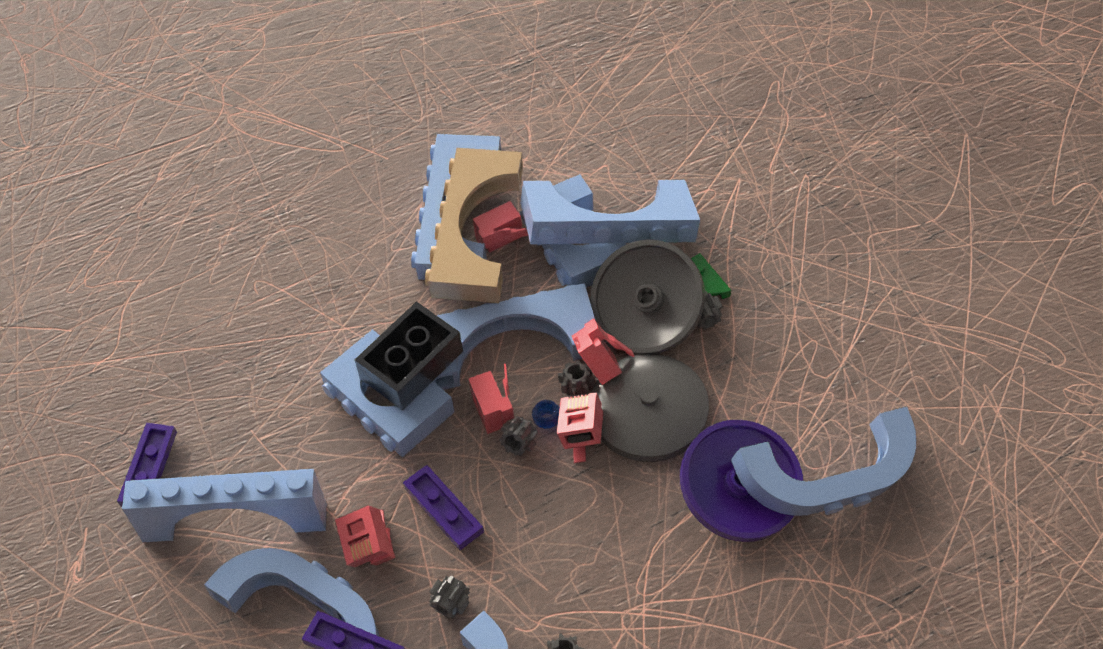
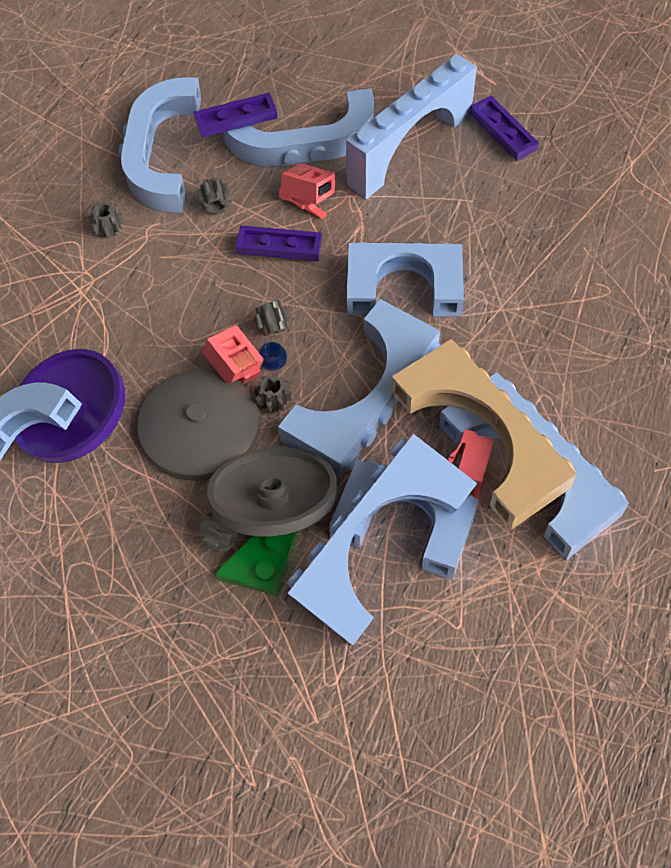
camera: 135 degrees right, 5 degrees up
black brick [354,301,463,411] -> none
coral piece [468,364,514,434] -> none
coral piece [572,319,634,385] -> none

